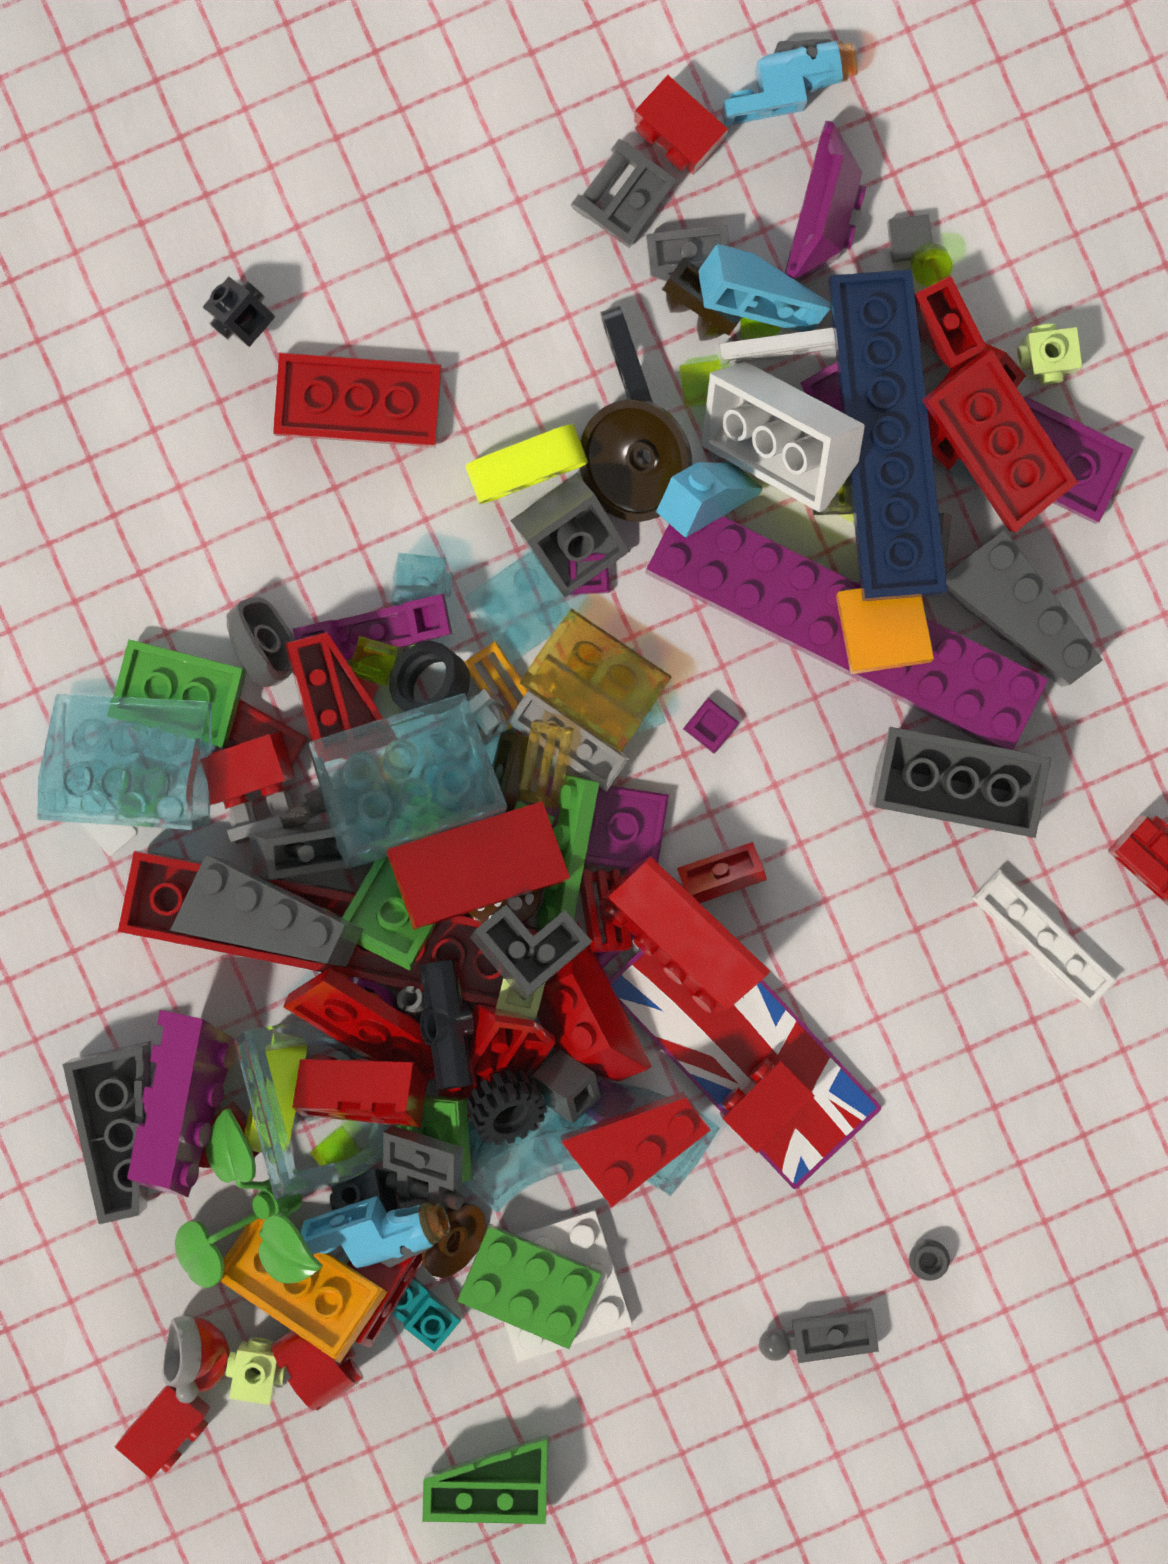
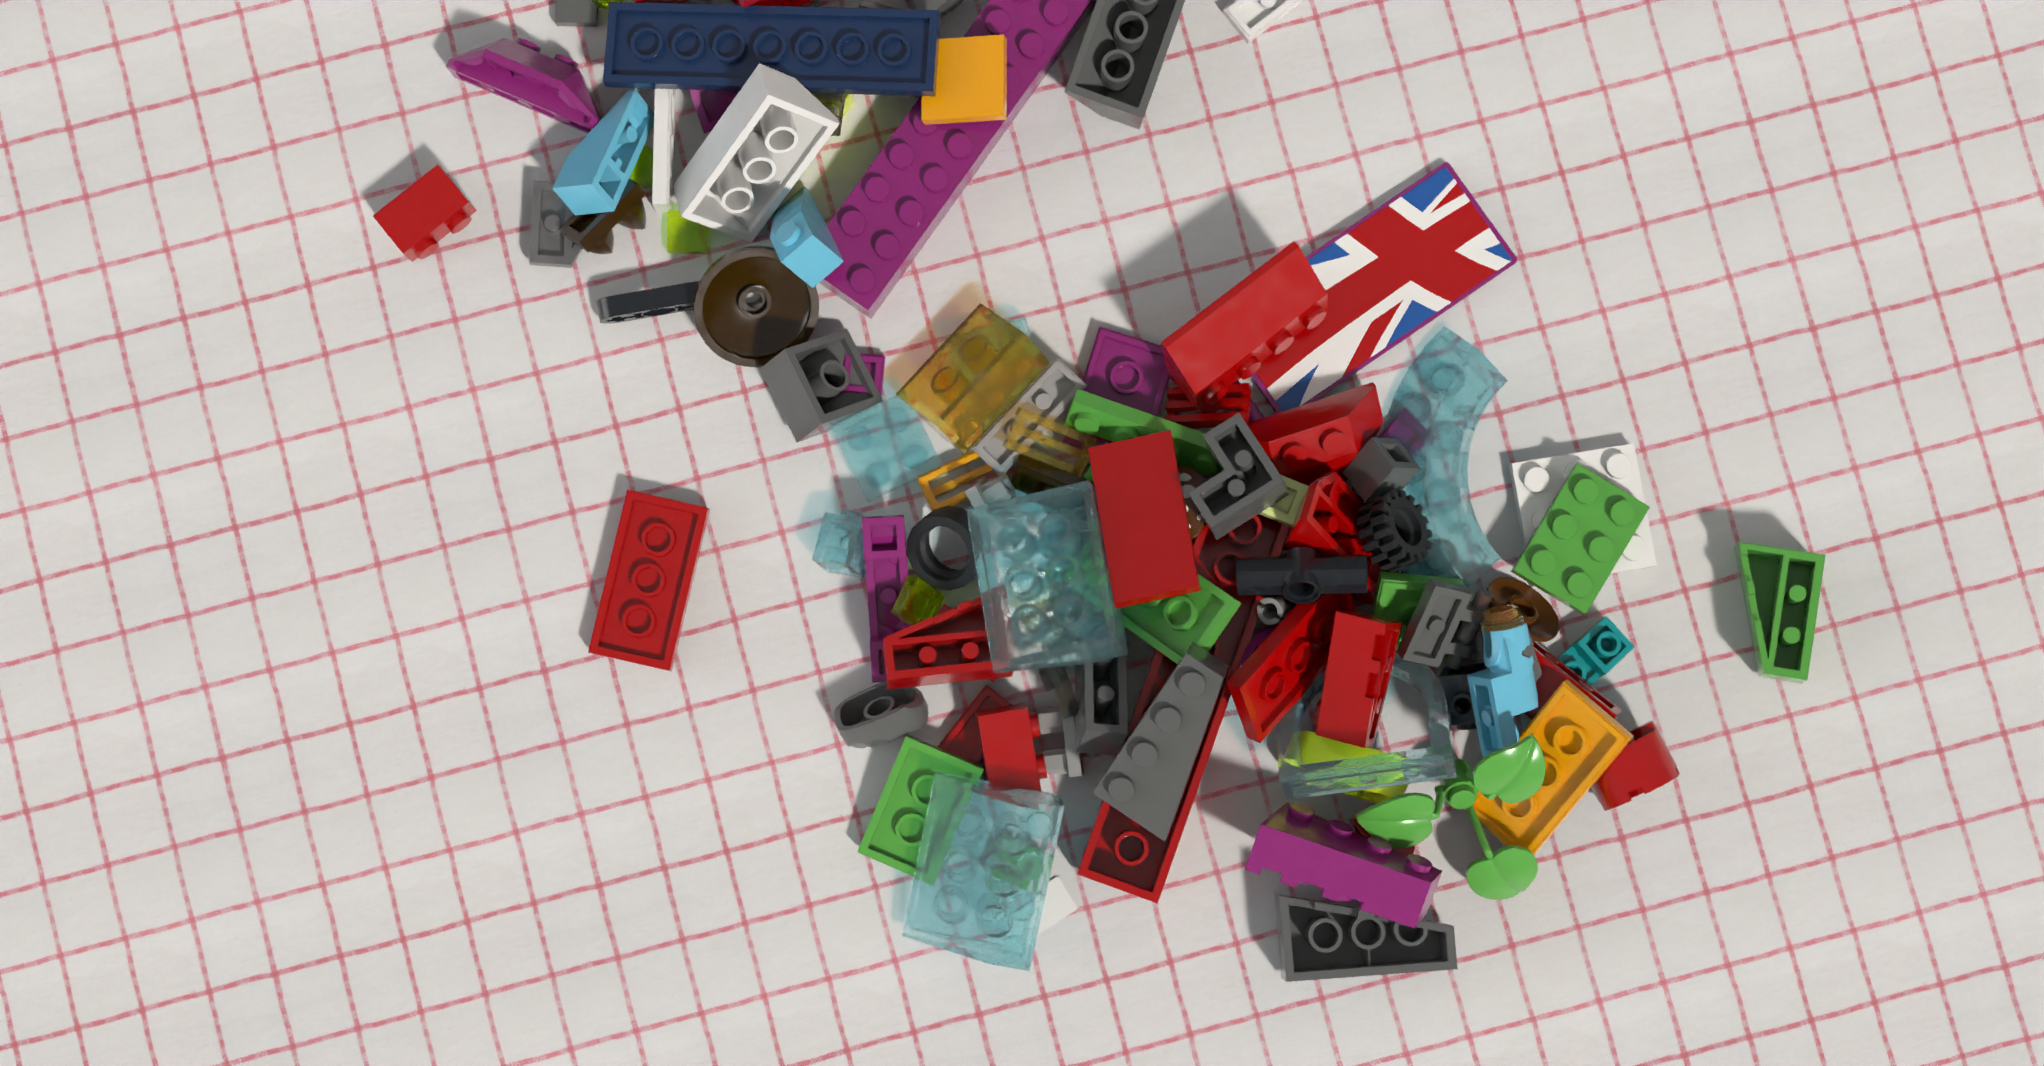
camera: 85 degrees left, 5 degrees down
red brick [115,1385,210,1479] -> none
light grey piece [162,1315,230,1403] -> none
black brick [203,276,276,347] -> none
yellowish green brick [226,1337,286,1405] -> none
clear neon green tile [309,1125,367,1181] -> none
neon yellow beam [465,424,588,504] -> none
red wedge [561,1092,711,1207] -> none
dark grey plate [570,139,677,248] -> none
red plate [677,842,767,903] -> none
magenta tile [683,698,740,754] -> none
red brick [719,1056,815,1153] -> none
medium azure plate [722,39,858,127] -> none
dark grey plate [759,1308,879,1363] -> none
dark grey plate [909,1239,950,1281] -> none

